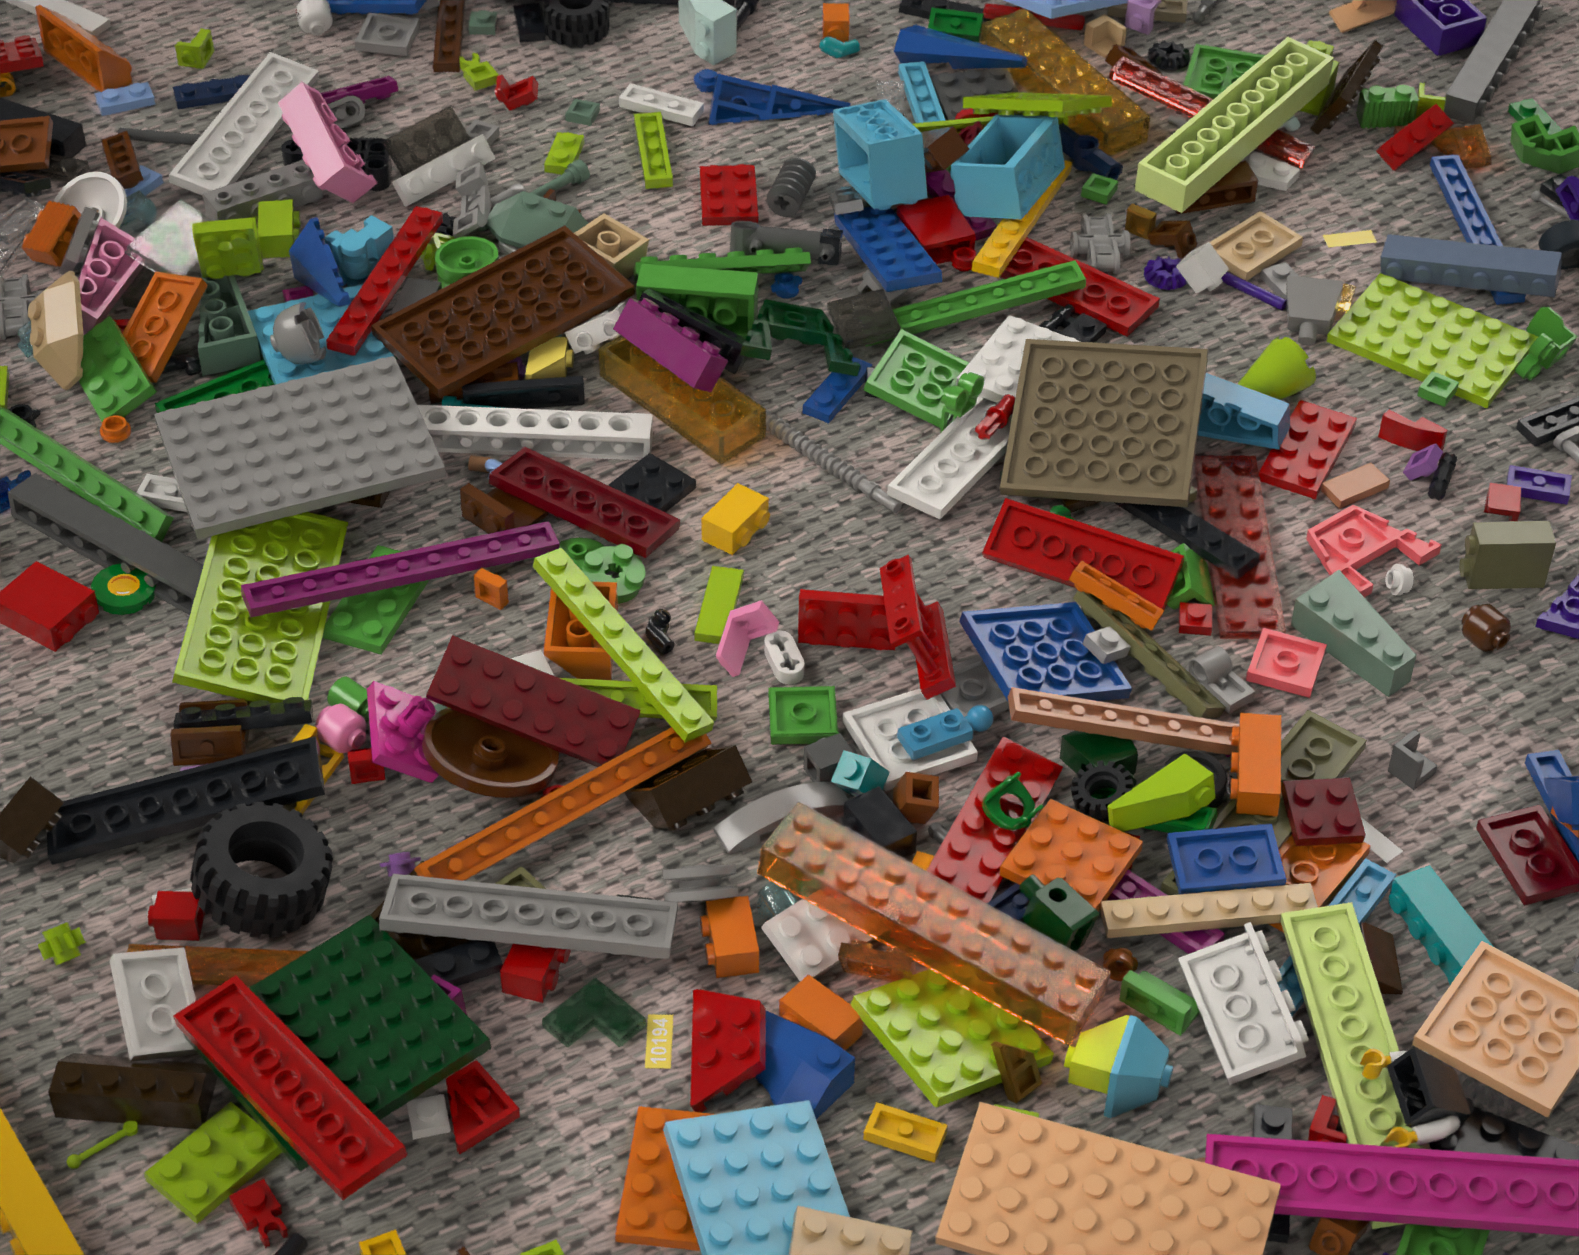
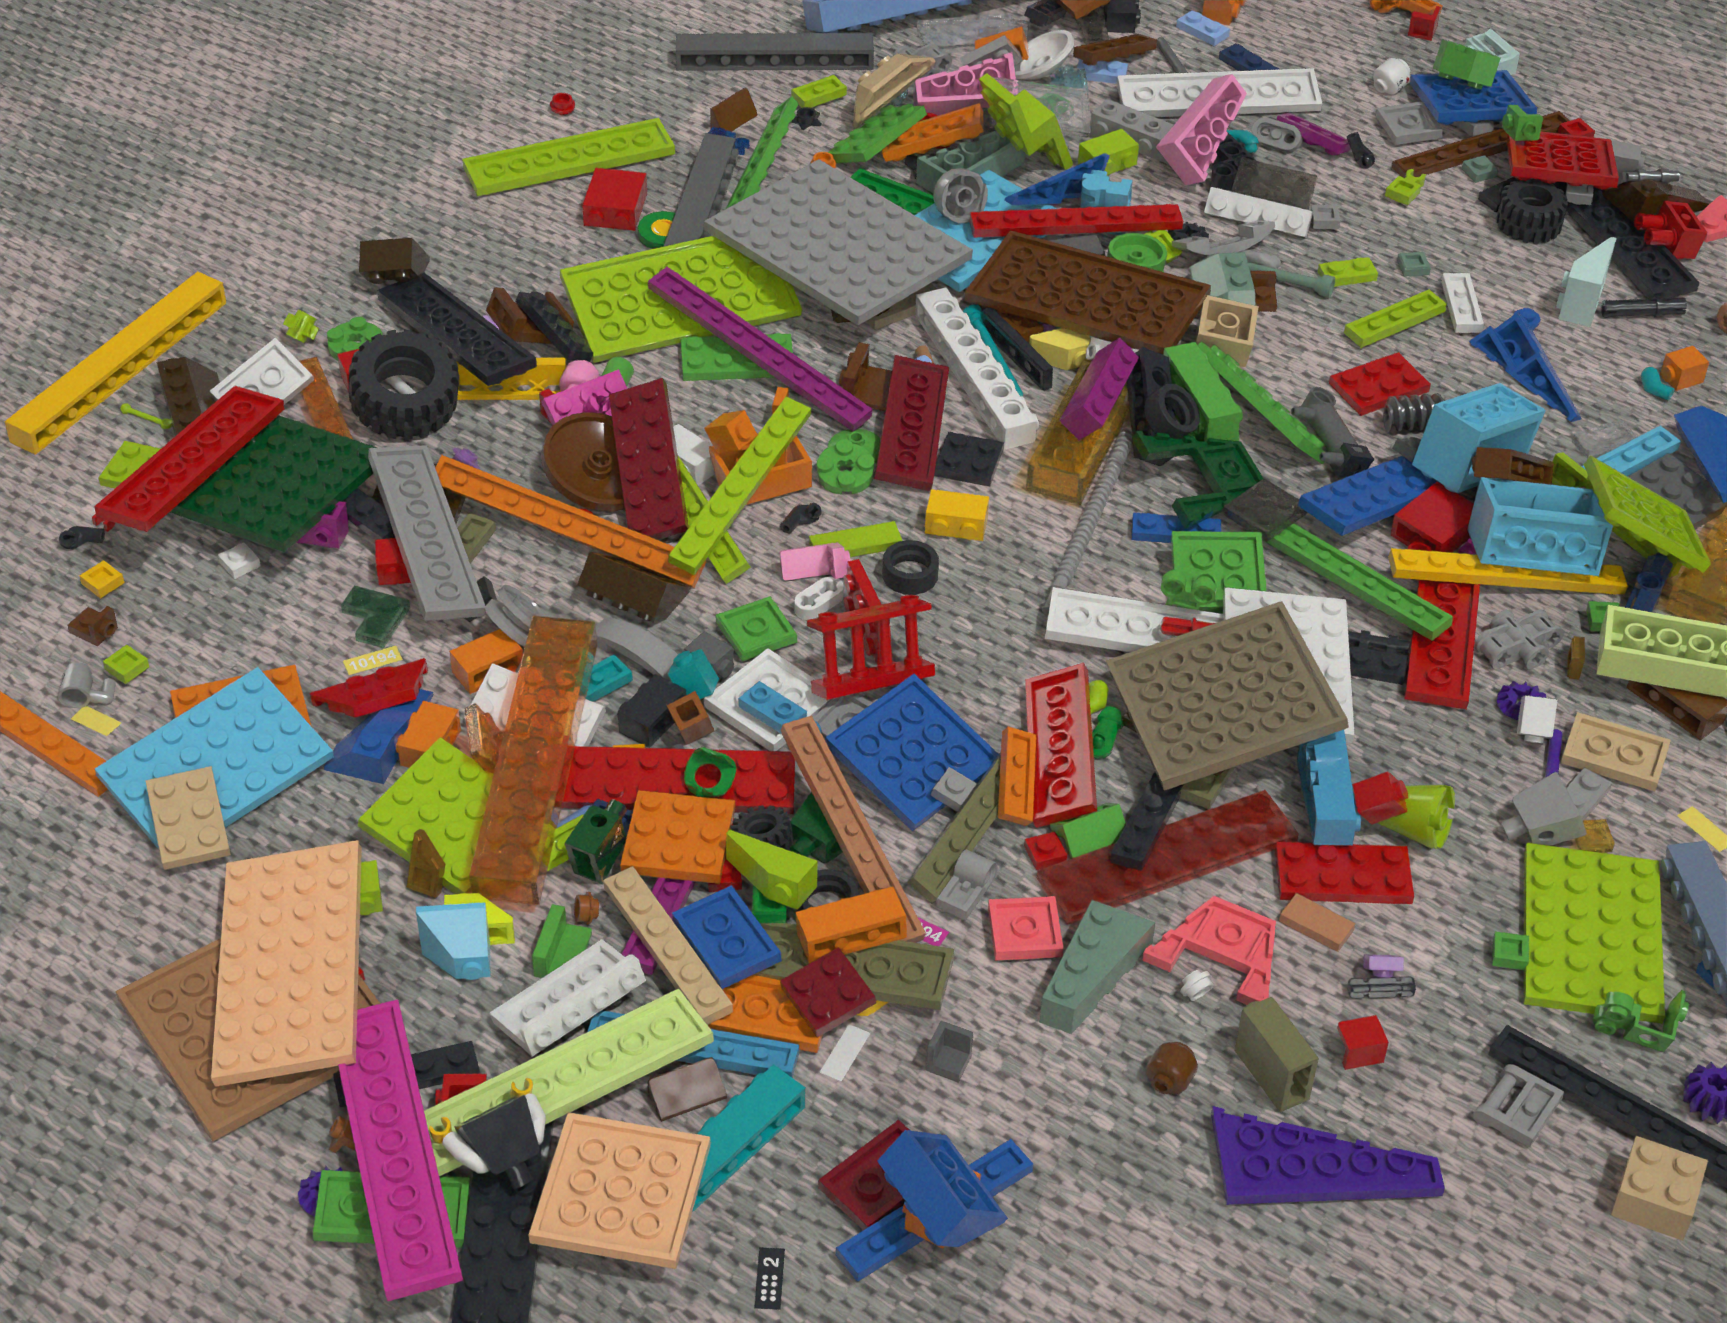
camera: 65 degrees right, 0 degrees up
lime bracket [175,28,214,69] -> none
red wing [446,1060,520,1154] -> none
red bracket [494,75,539,110] -> none
blue plate [771,273,803,299] -> none
yellow plate [863,1102,948,1163] -> none
reddish brown bracket [1148,220,1197,259] -> none
red slope [1378,409,1448,451] -> none
dark purple plate [1506,465,1572,505] -> none
none -> bright green plate [327,317,383,361]
none -> orange brick [704,410,758,453]
none -> black tyre [882,540,939,595]
none -> black tyre [1145,384,1200,439]
none -> black arm [1347,132,1375,169]
none -> red brick [1352,771,1408,825]

